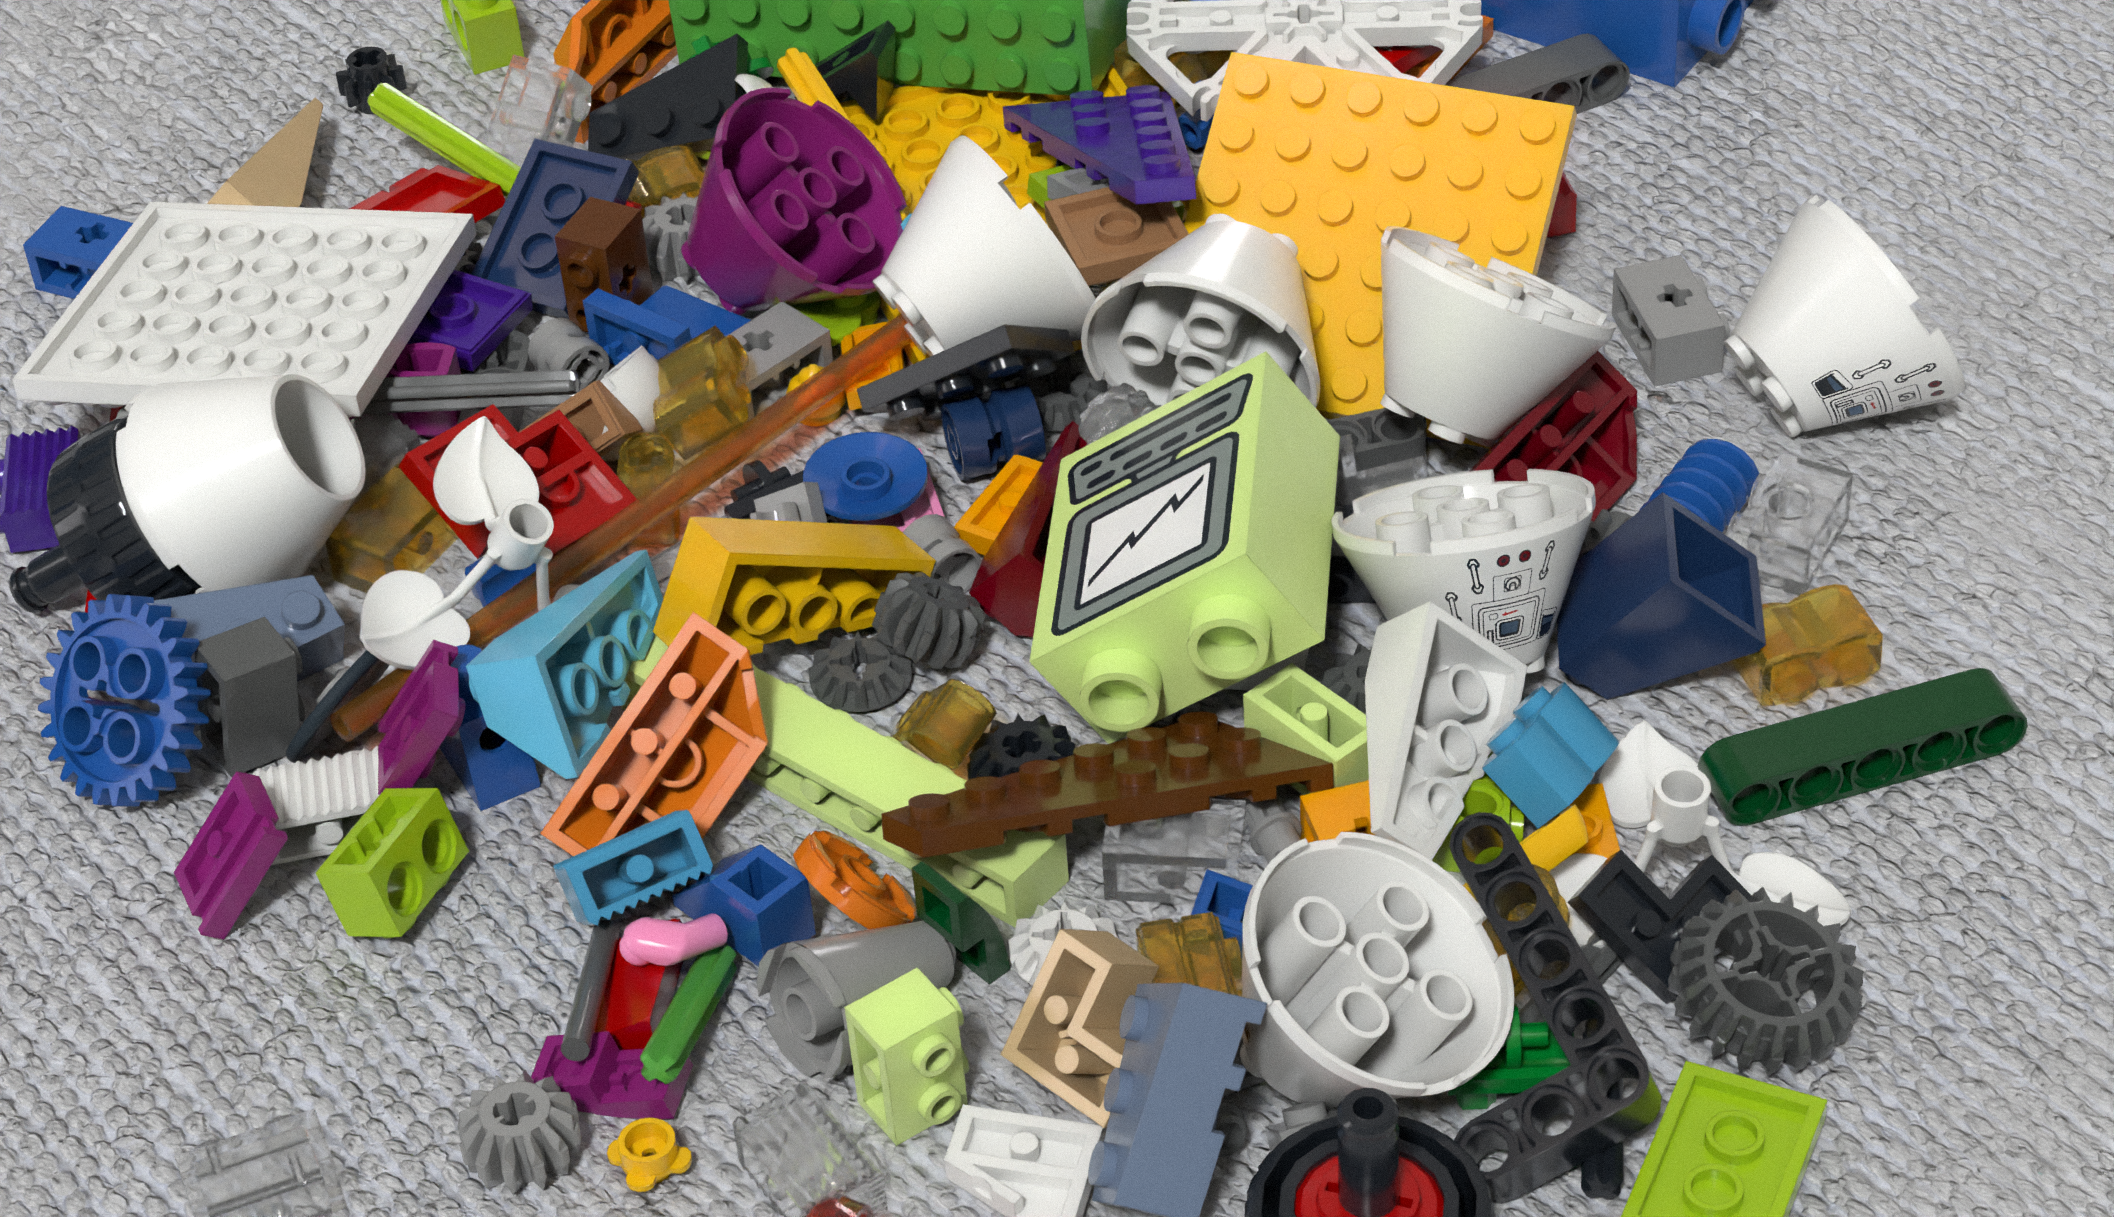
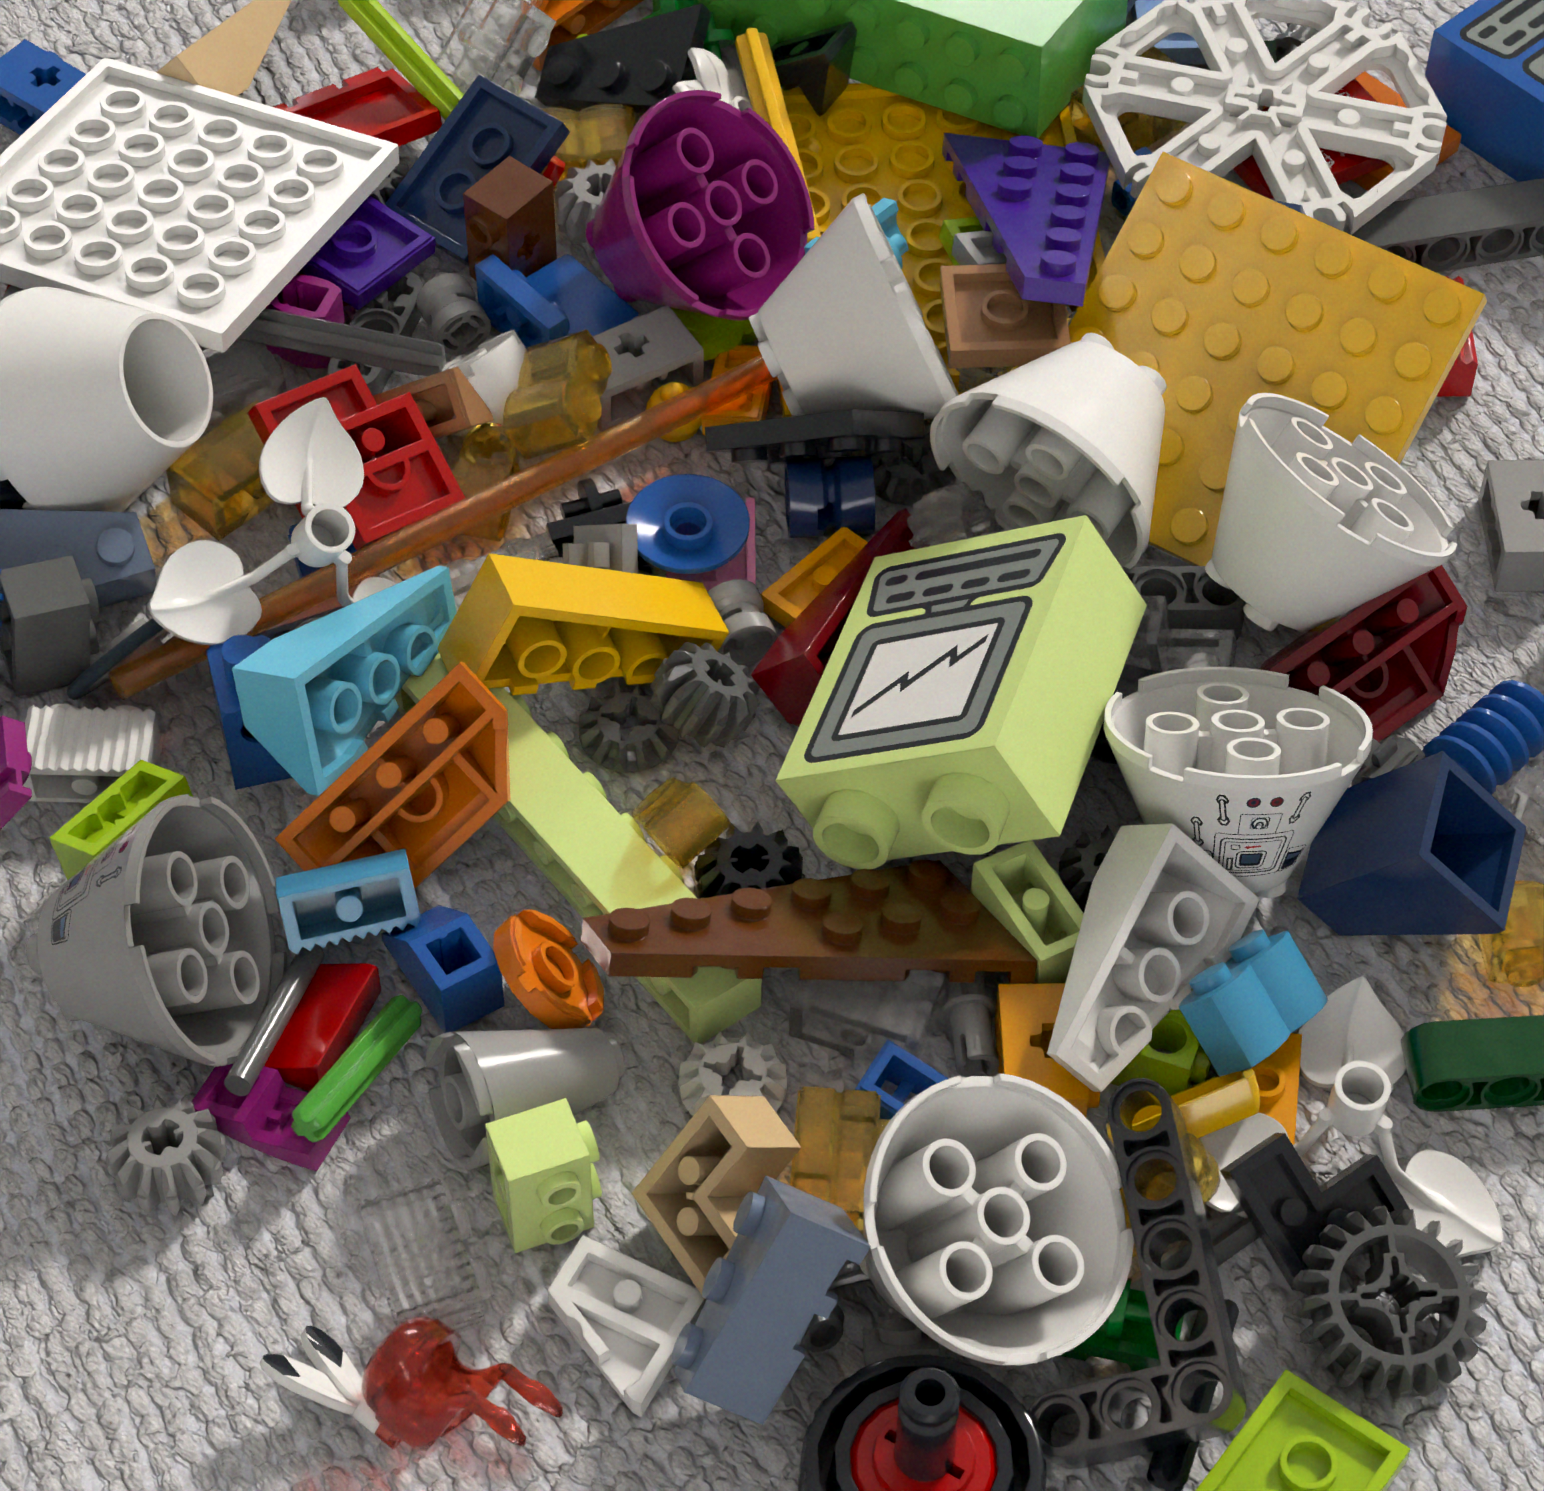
camera: 10 degrees right, 10 degrees up
magenta plate [378,640,465,795] -> none
yellow plate [607,1118,692,1192] -> none
bright pink arm [620,913,728,966] -> none
dark green slope [911,861,1010,985] -> none
none -> light grey cone [26,794,287,1066]

